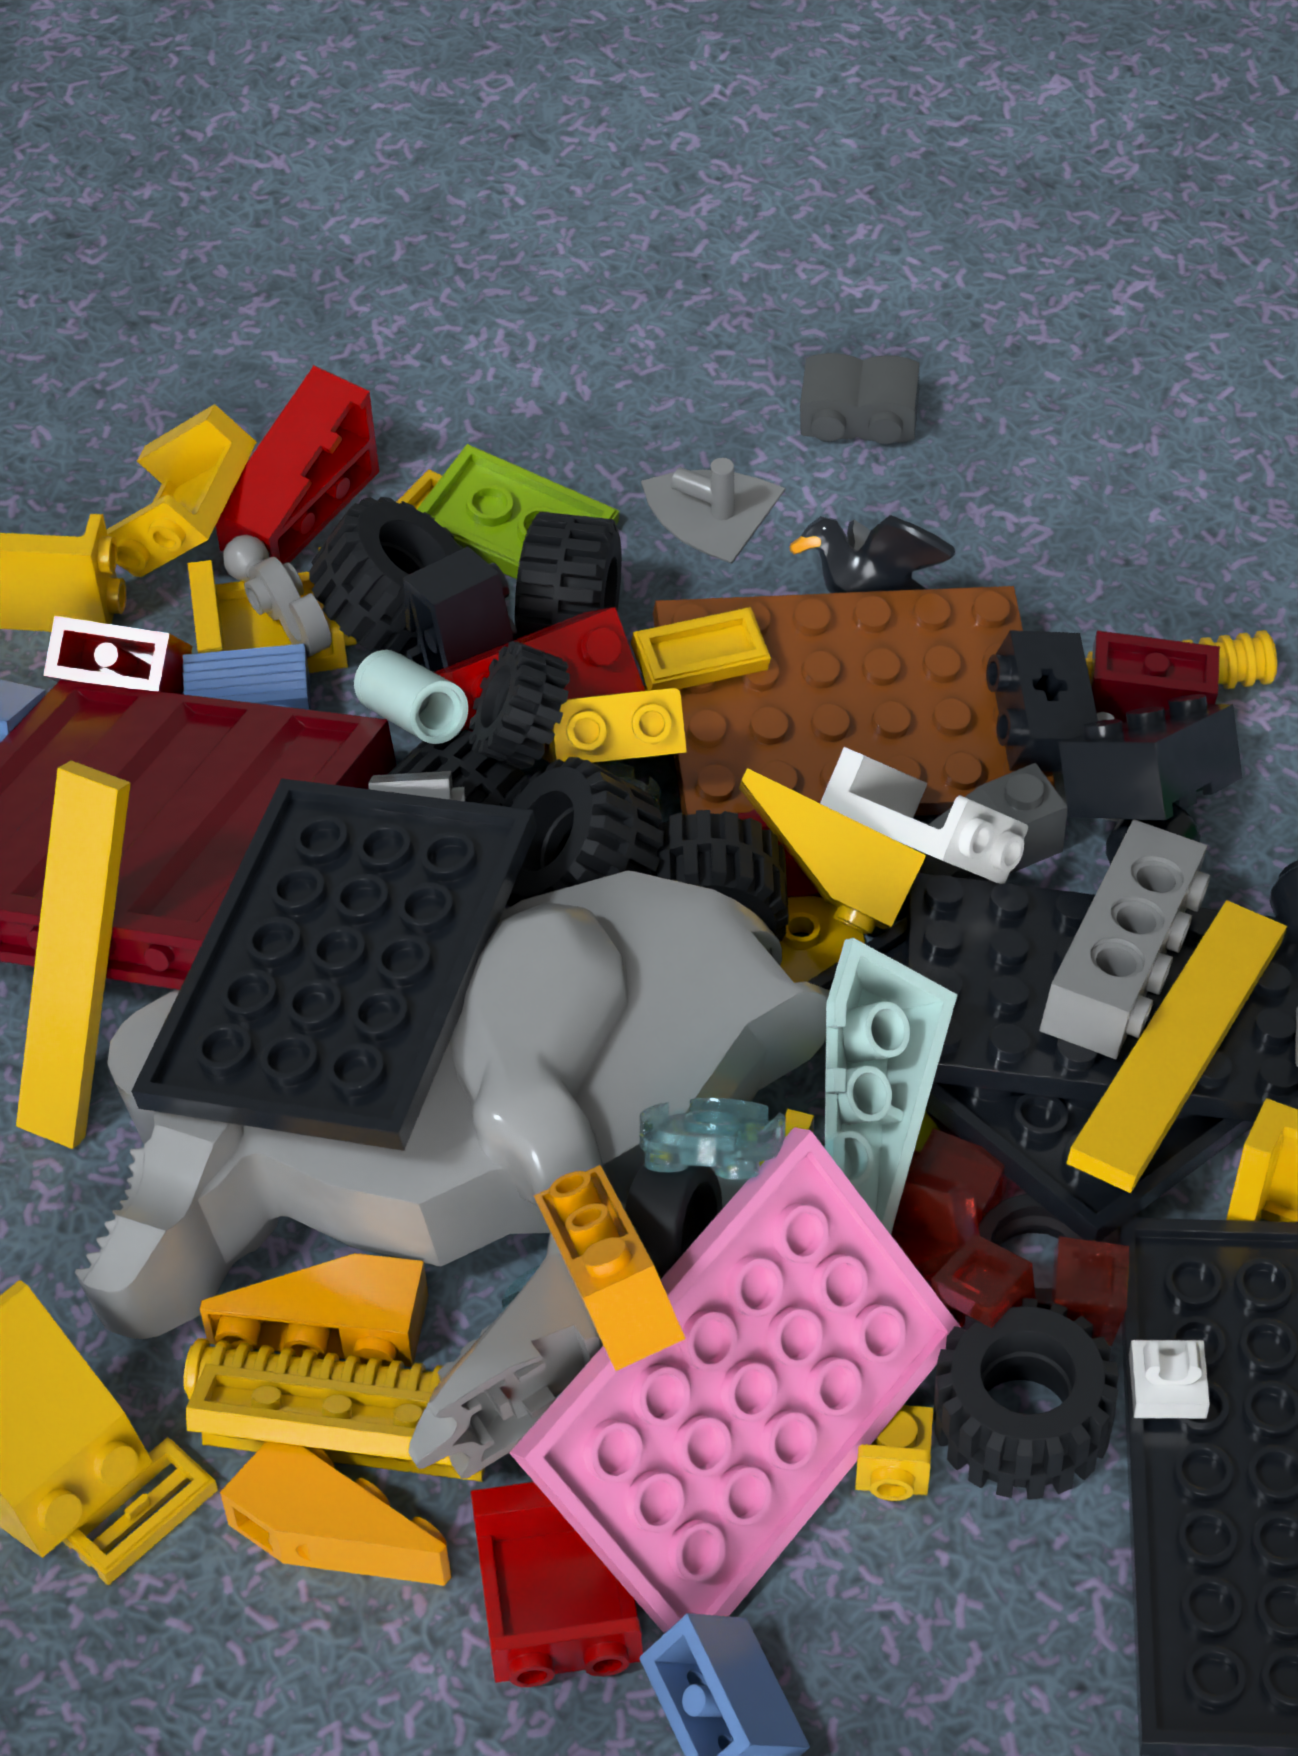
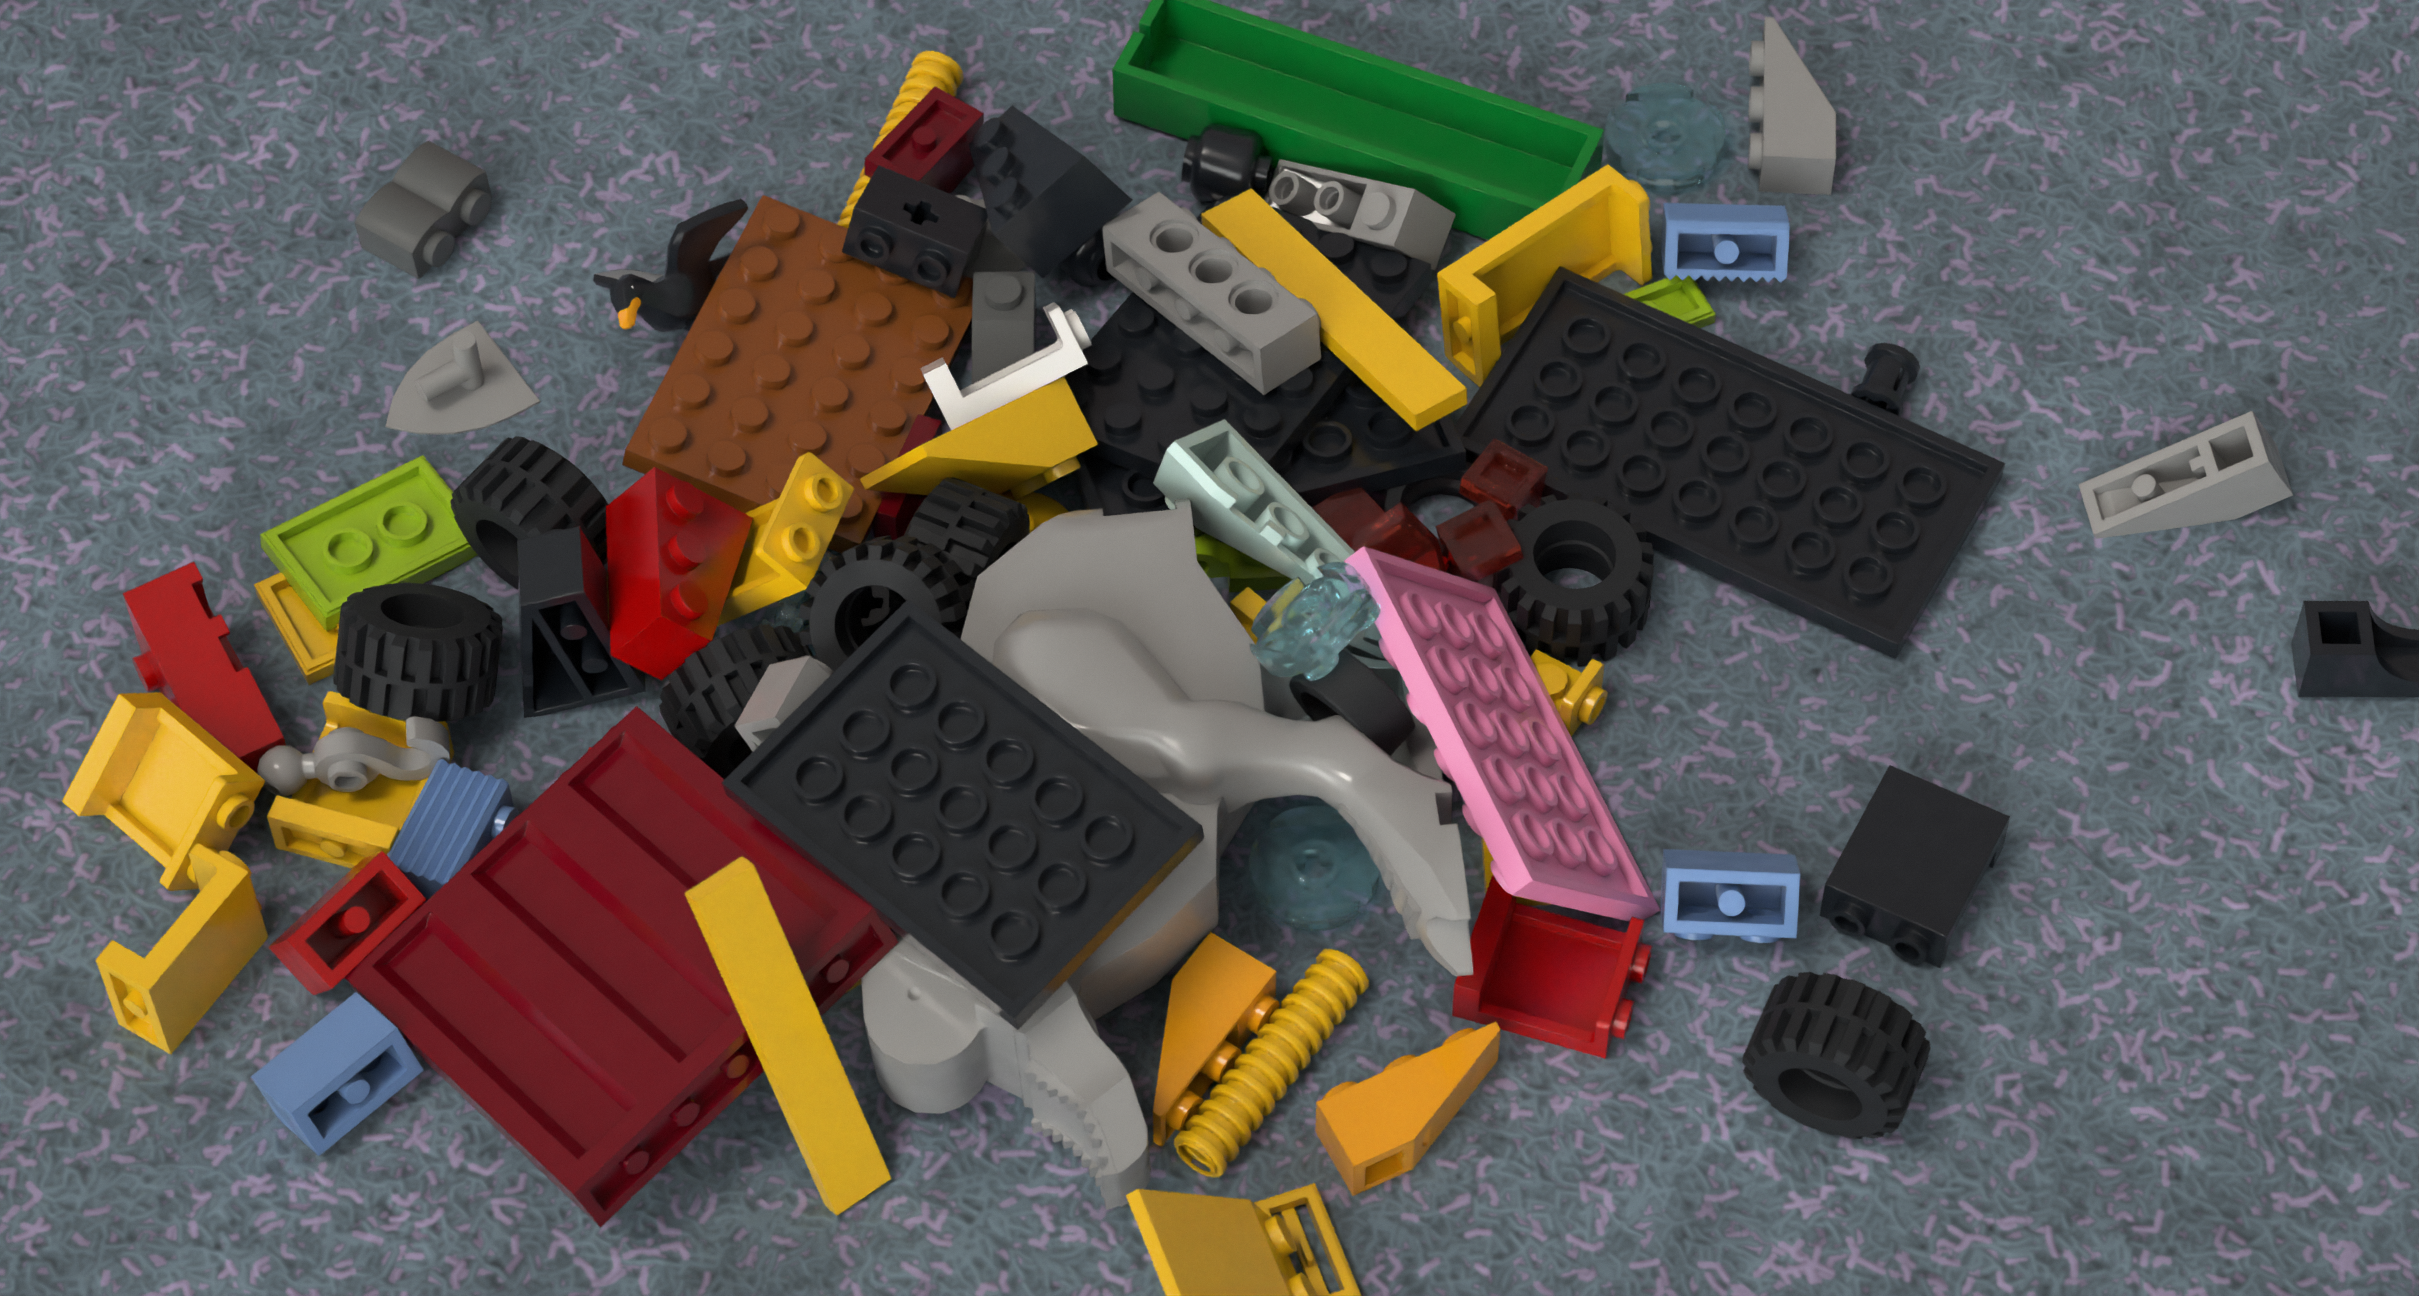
camera: 65 degrees left, 5 degrees up
yellow fence [186,1364,485,1482] -> none
light aqua pin [354,650,468,744] -> none
black tyre [469,641,570,770] -> none
light orange slope [534,1165,686,1371] -> none
yellow tile [631,607,771,690] -> none
white tile [1129,1340,1210,1418] -> none

